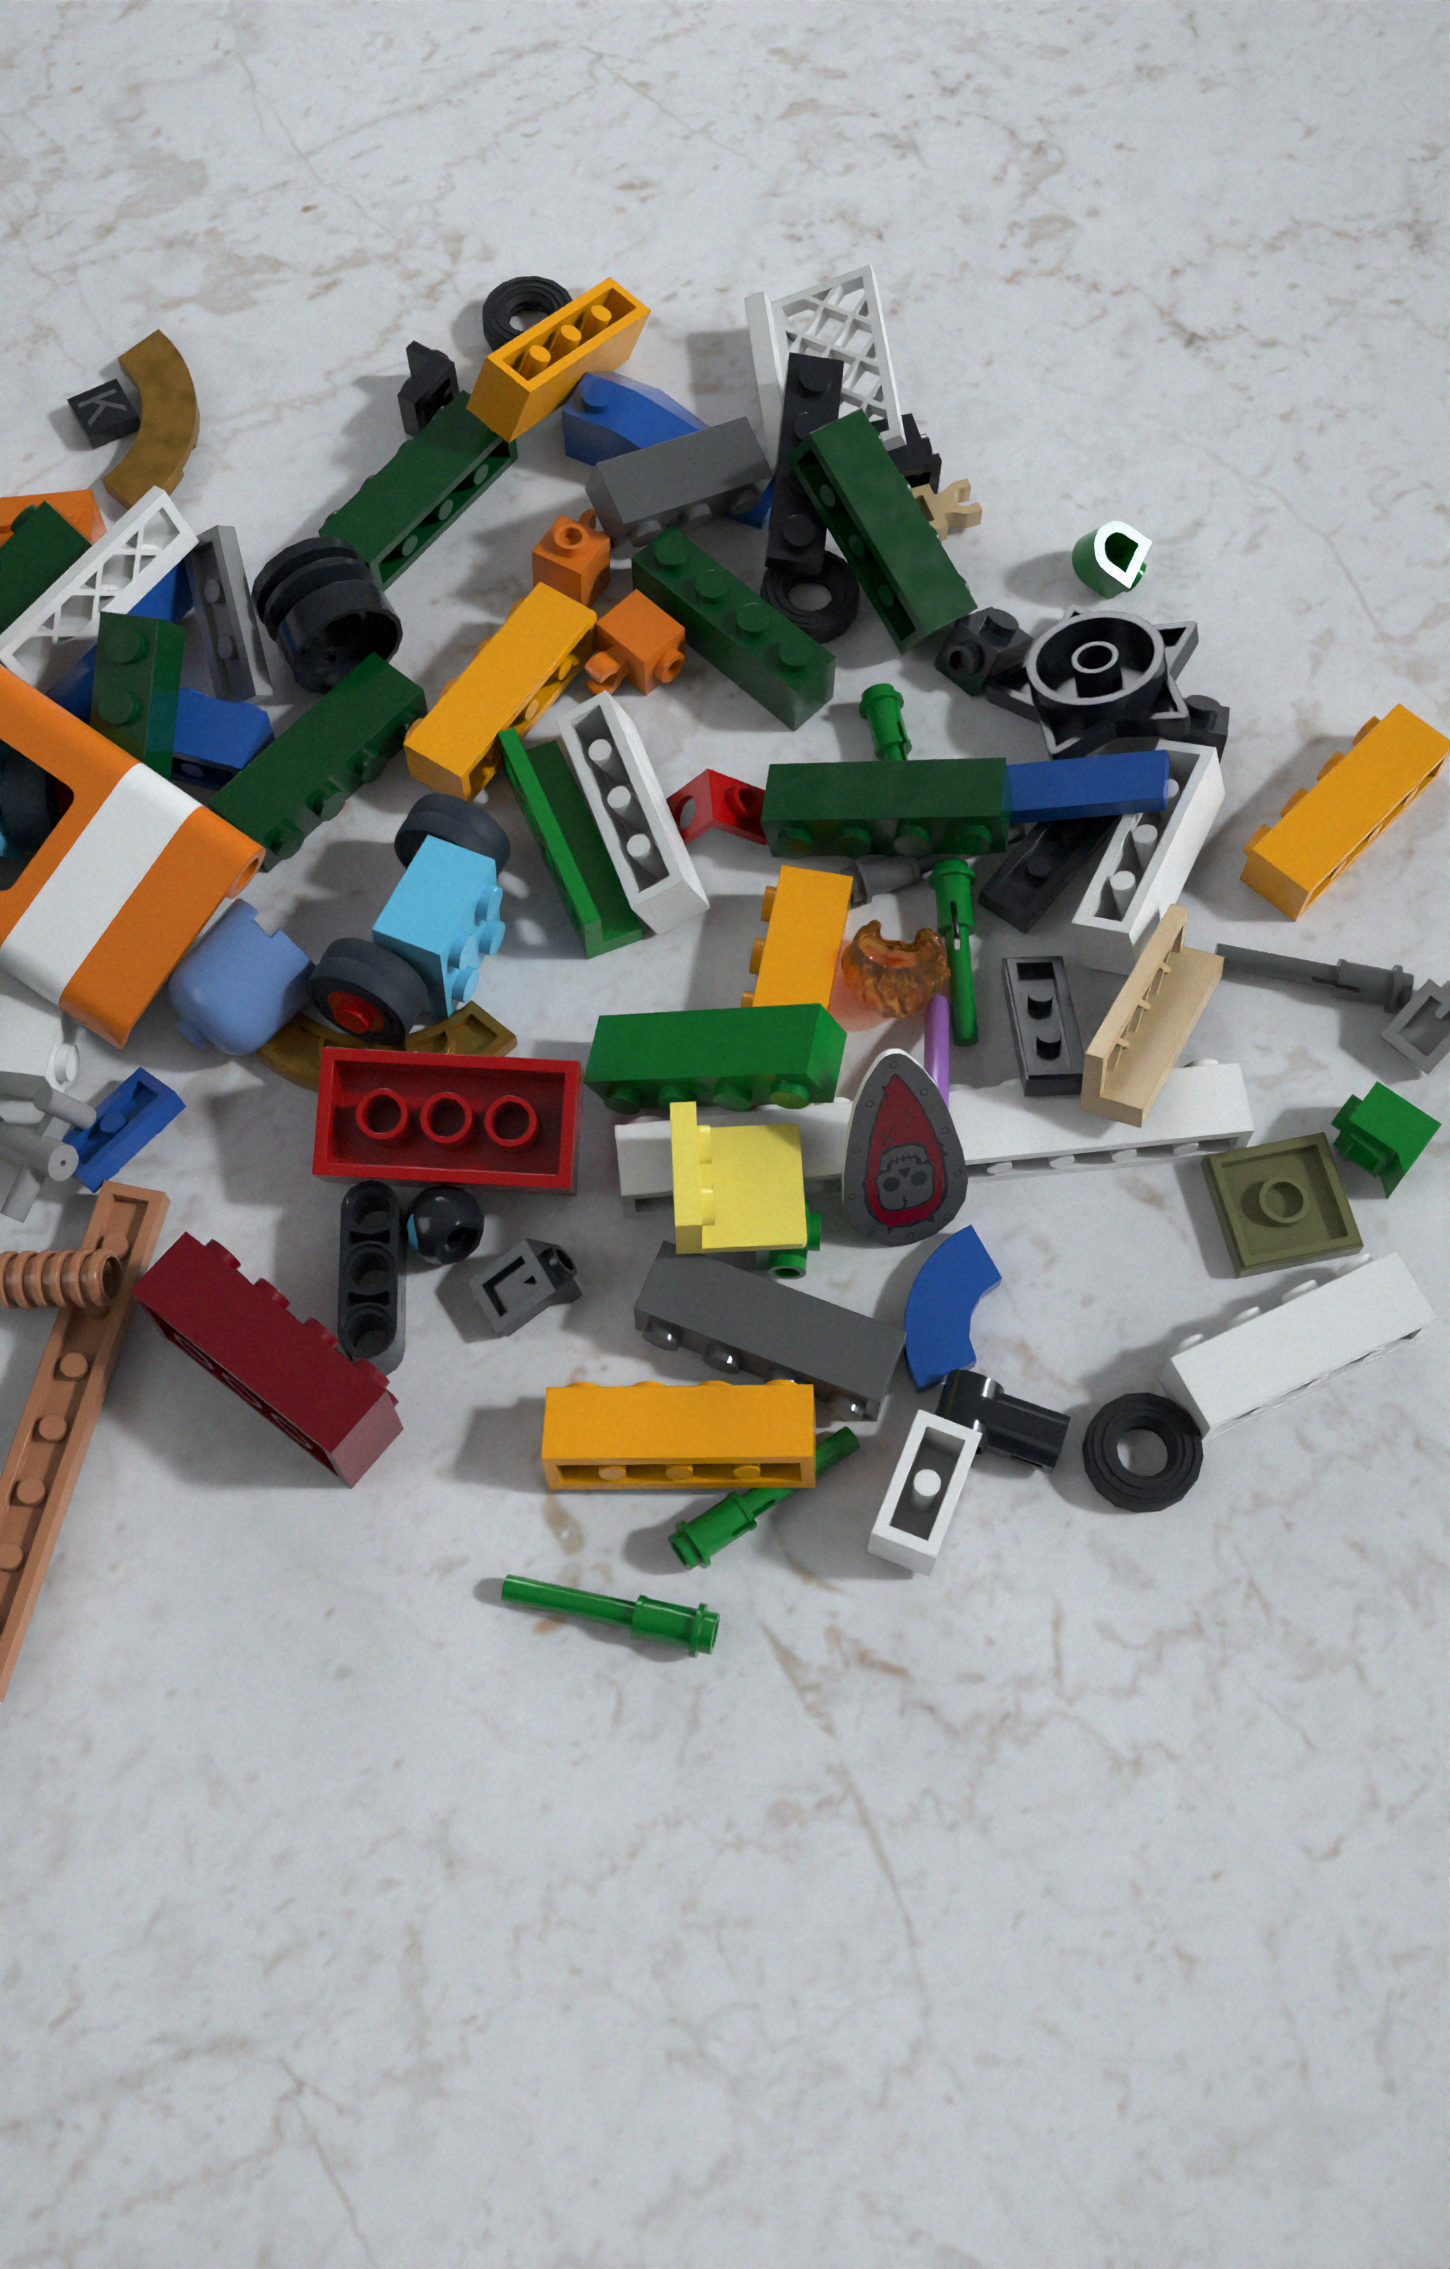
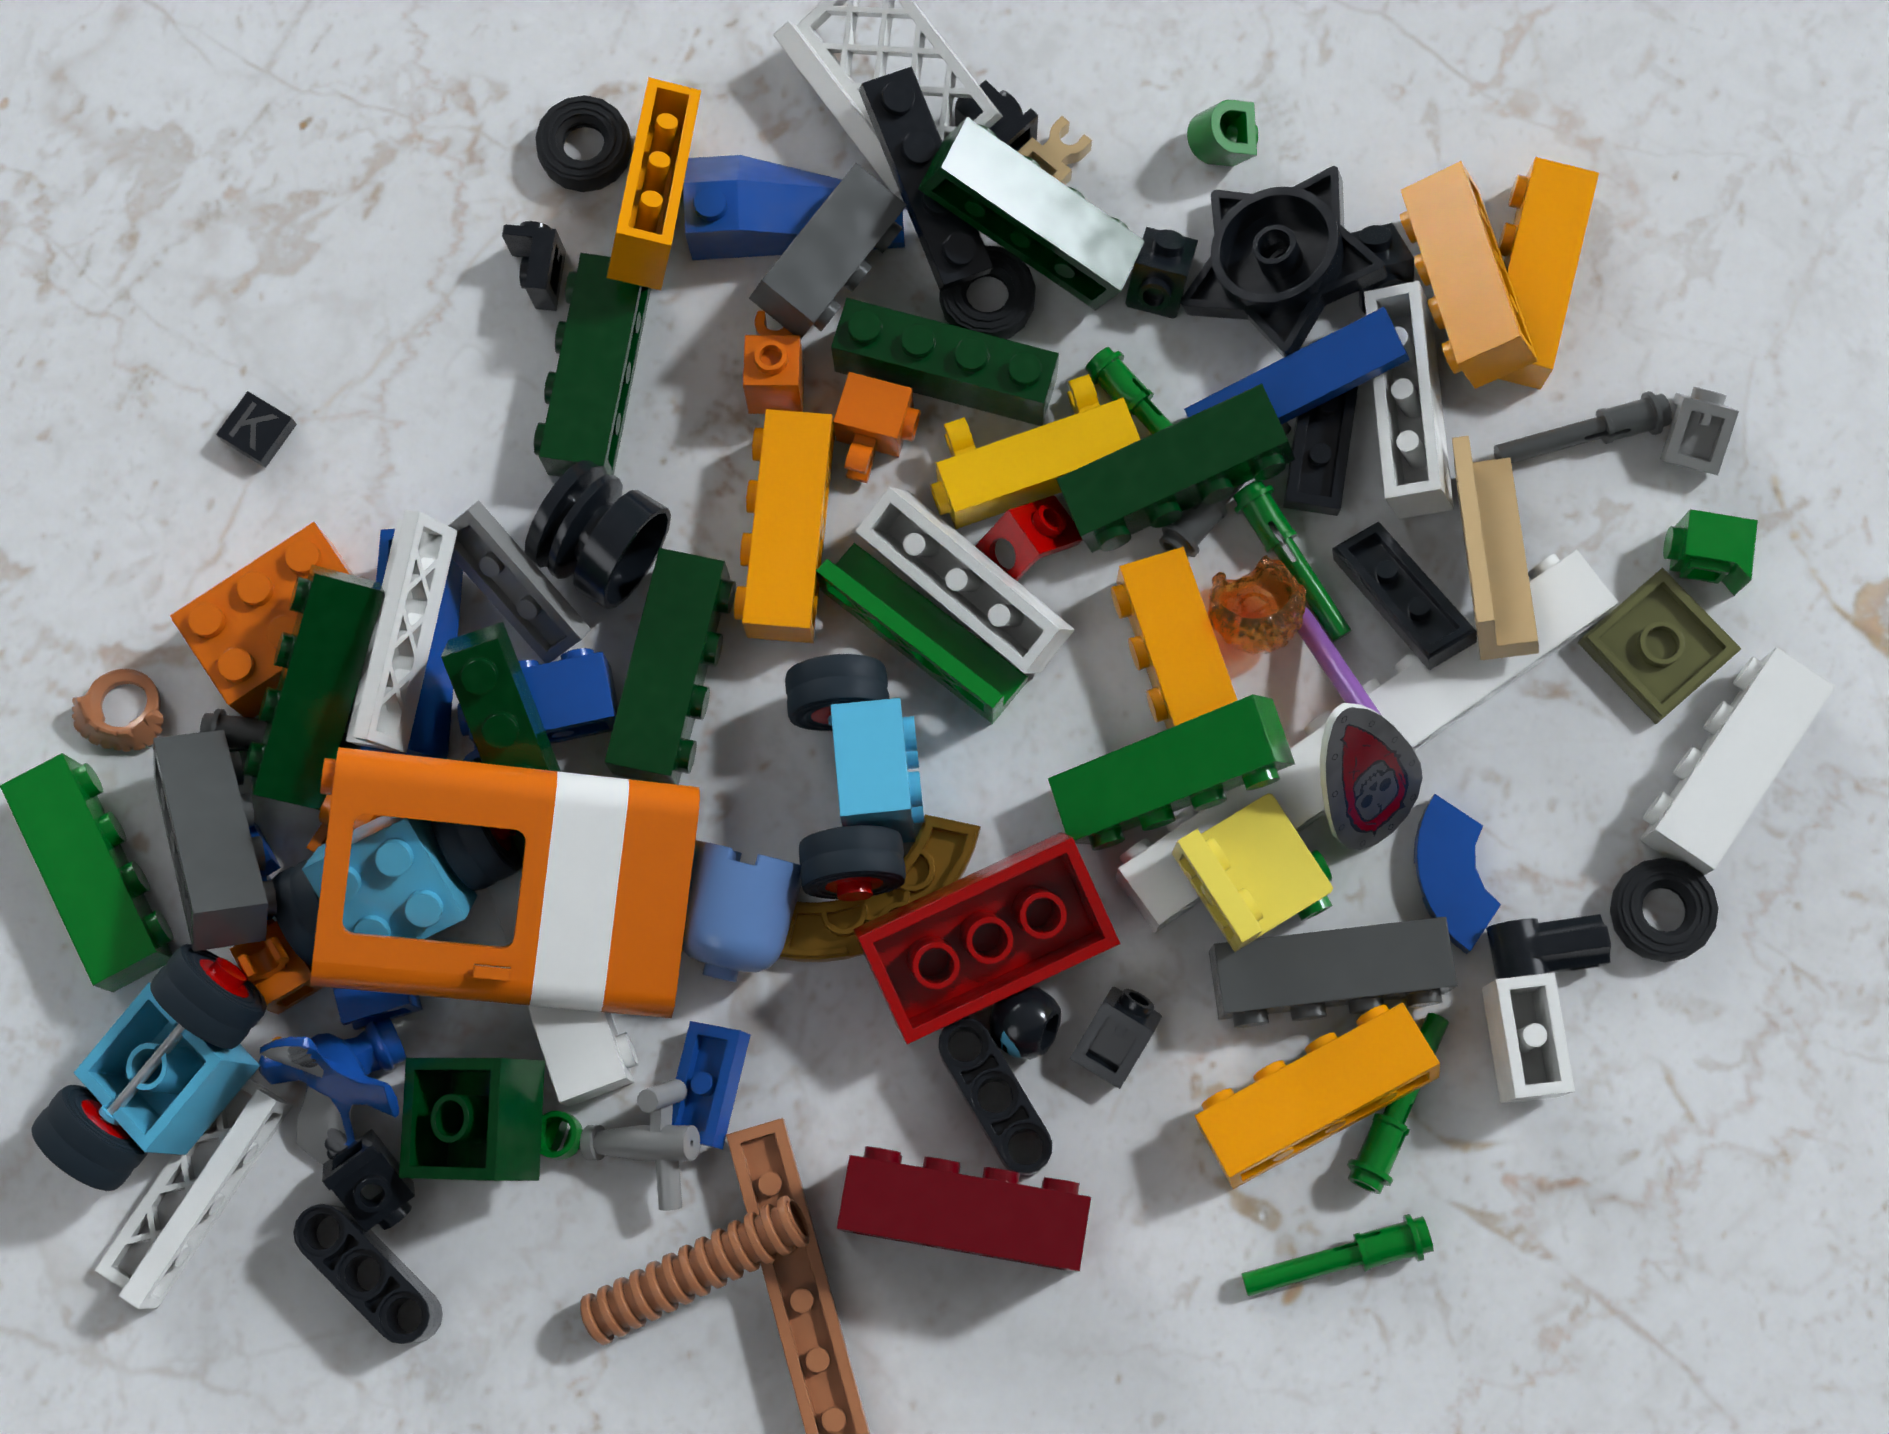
camera: 25 degrees left, 10 degrees up
pearl gold tile [102,329,200,511] -> none
none -> yellow brick [930,374,1141,530]
none -> light orange brick [1400,161,1538,389]

